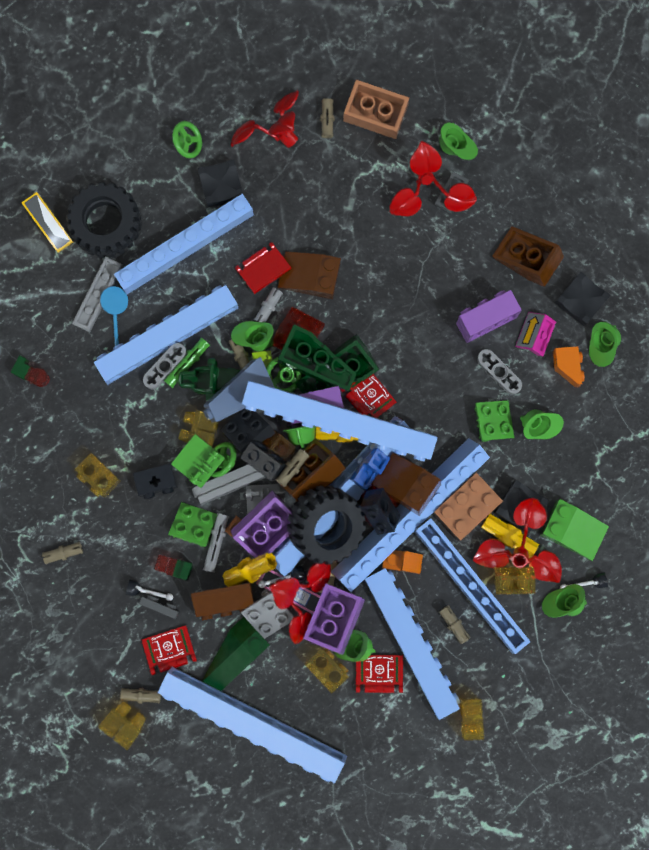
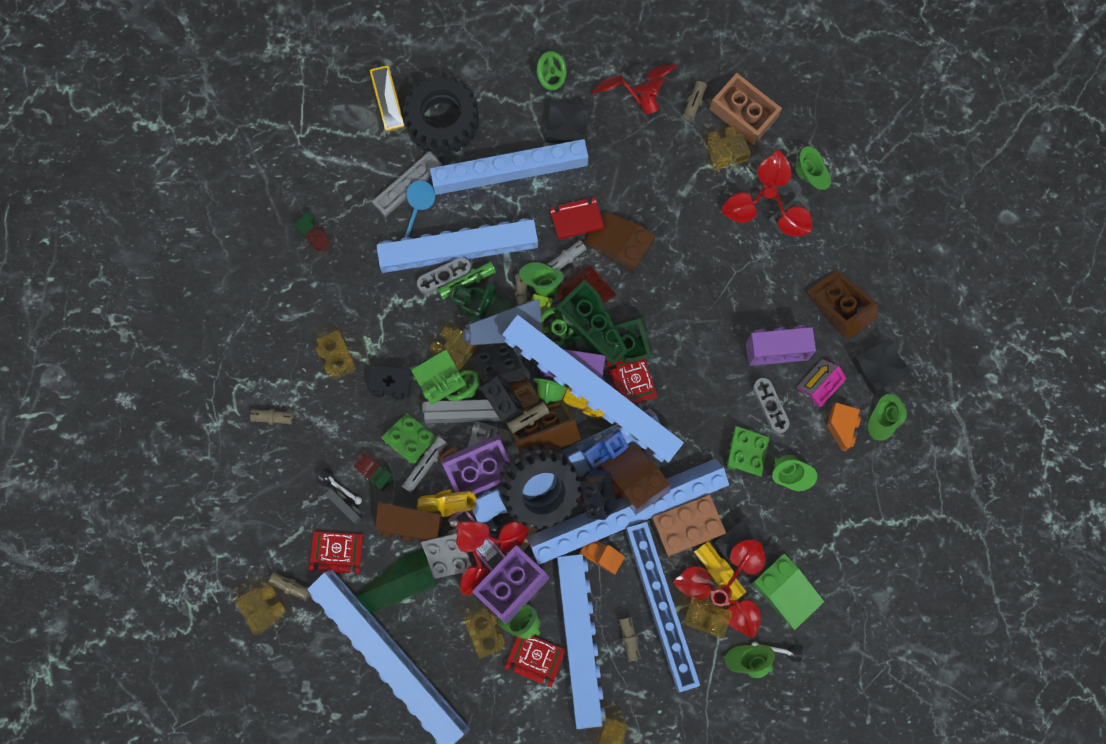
camera: 20 degrees right, 5 degrees down
none -> clear yellow hips [707,126,751,171]

